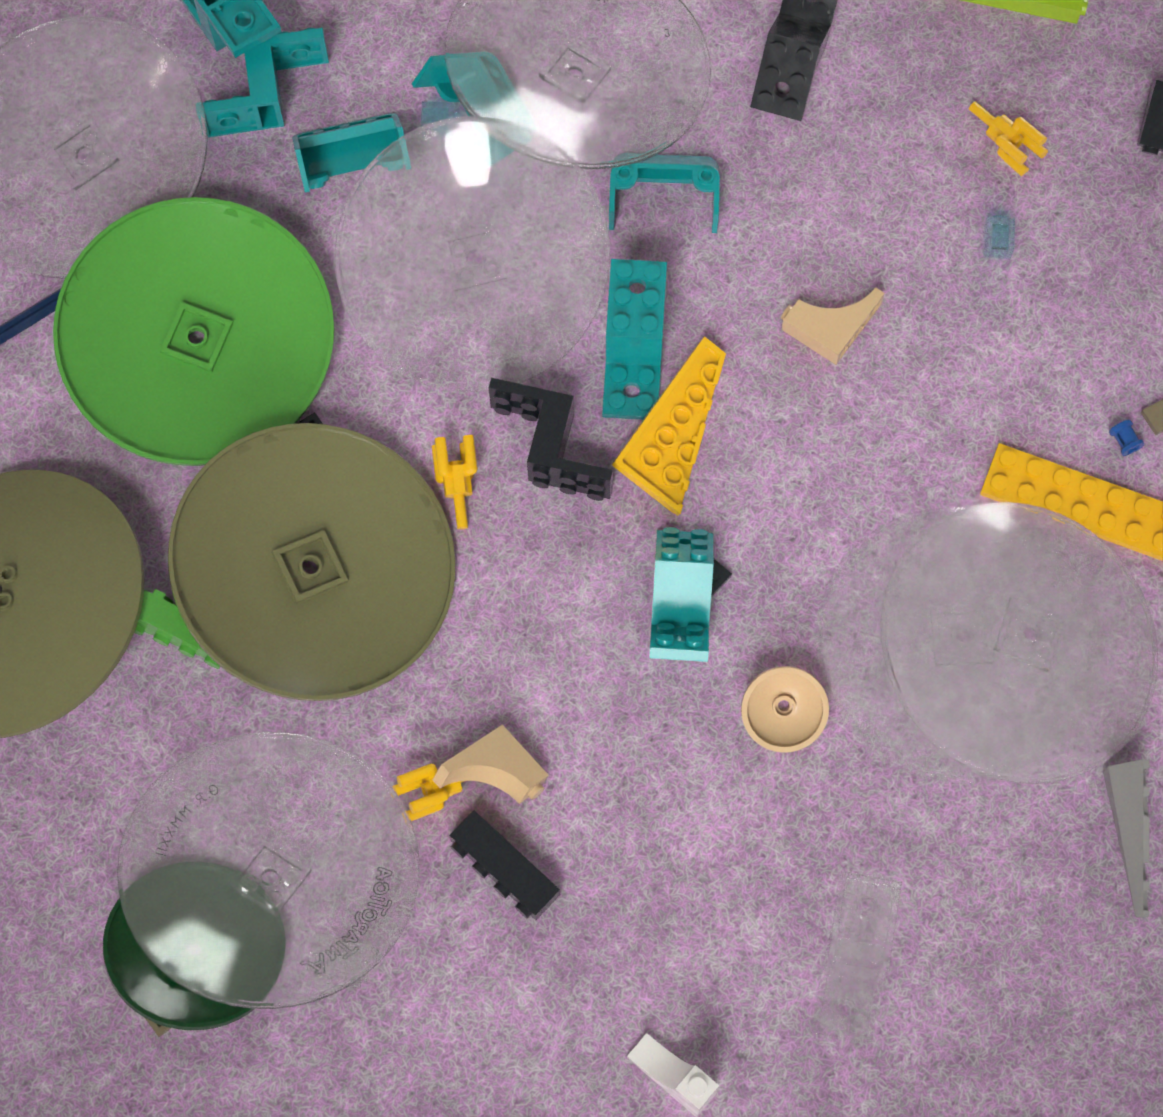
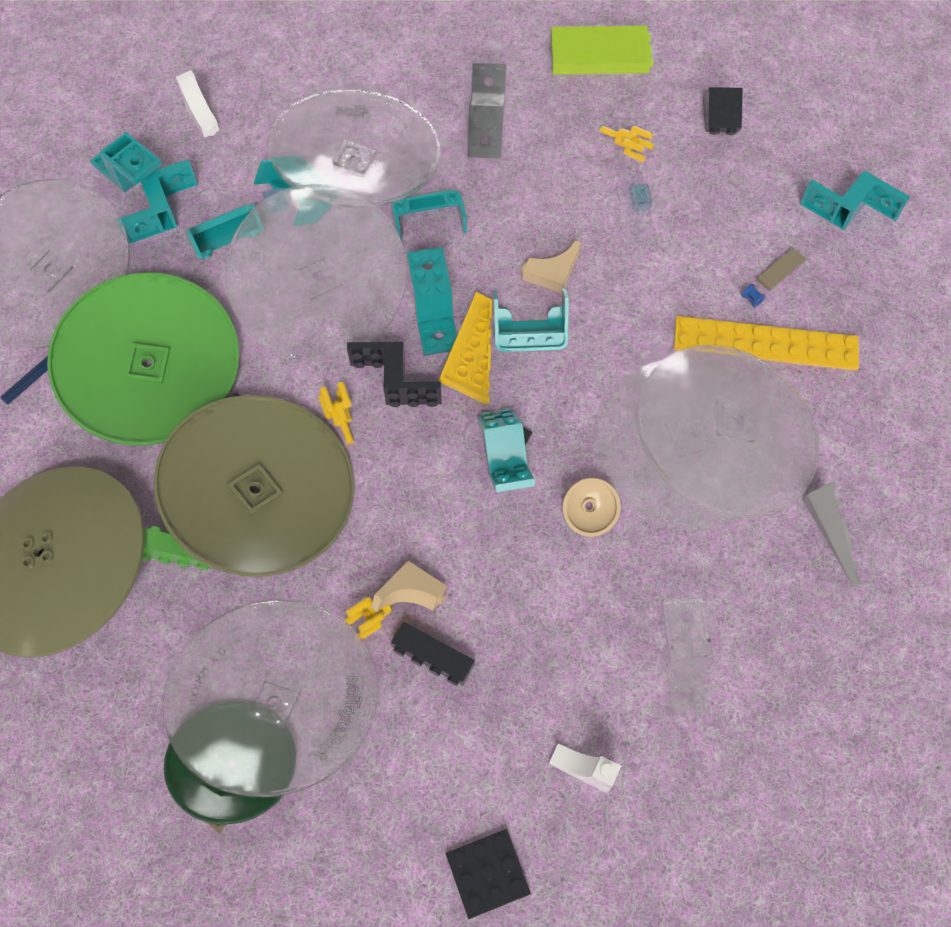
camera: 15 degrees left, 5 degrees down
none -> windscreen [493,288,569,352]

